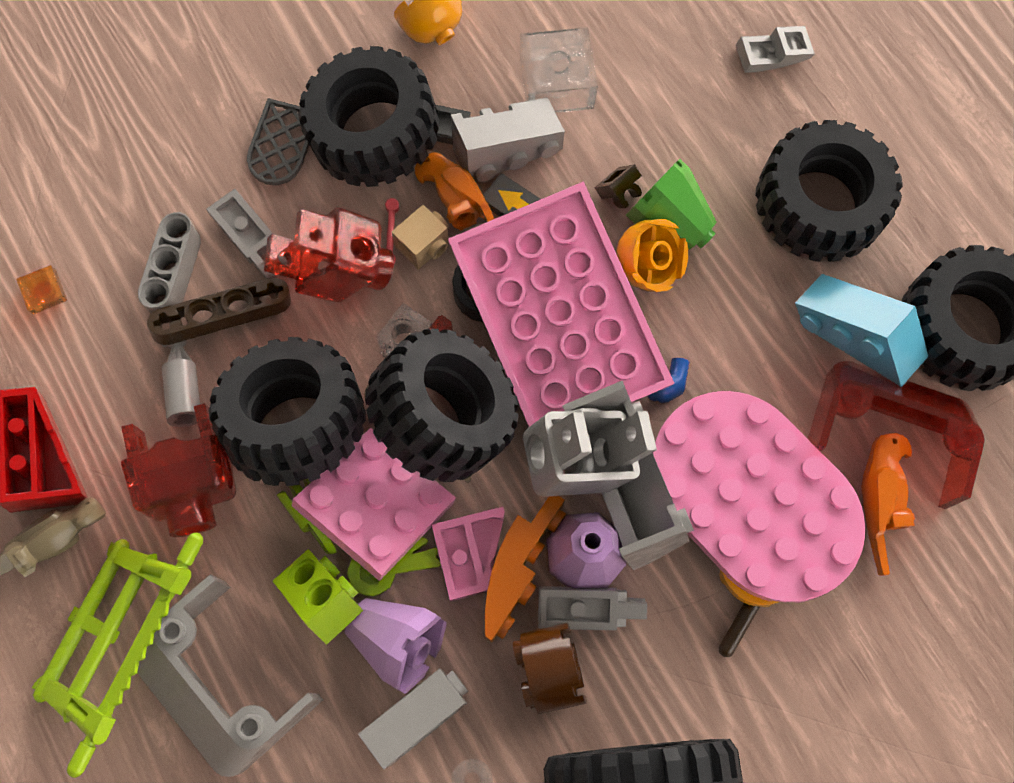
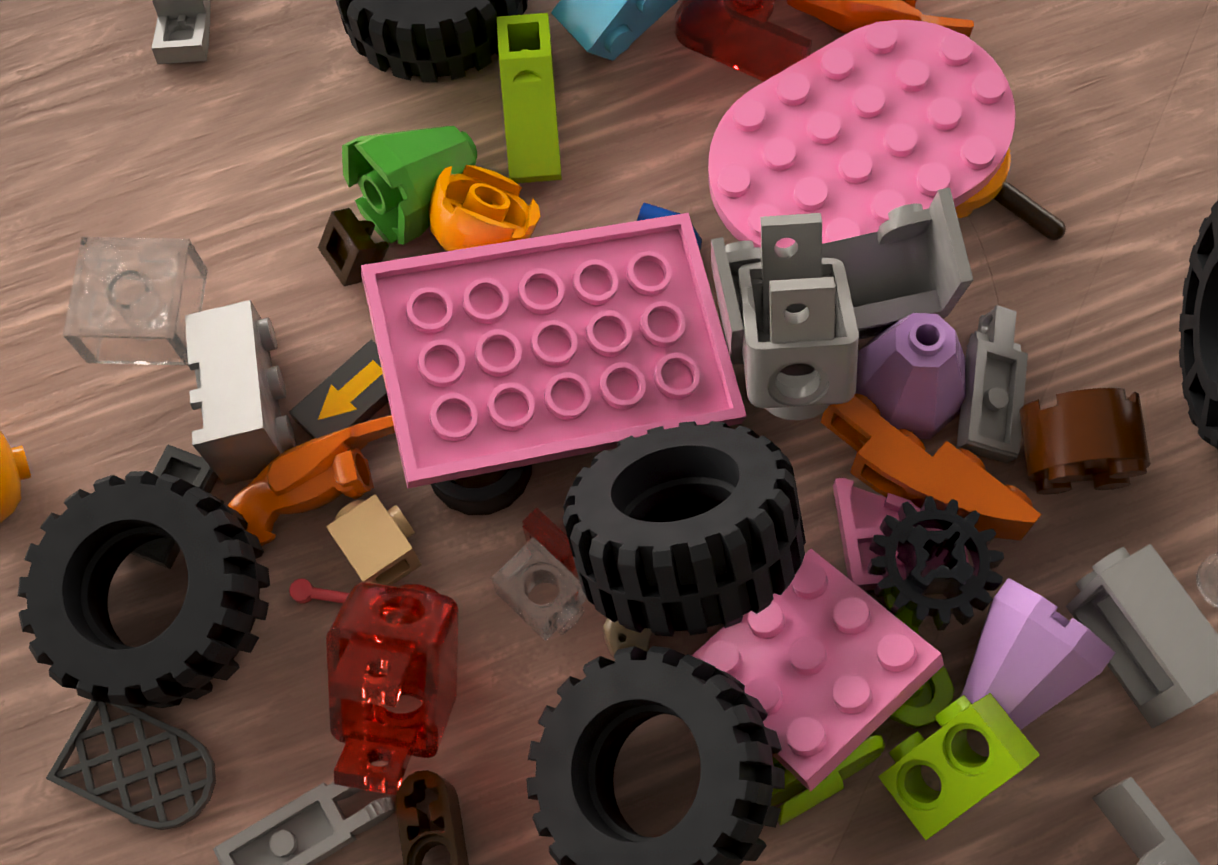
camera: 75 degrees left, 5 degrees down
none -> lime slope [497,13,562,184]
none -> black gear [867,496,1004,631]

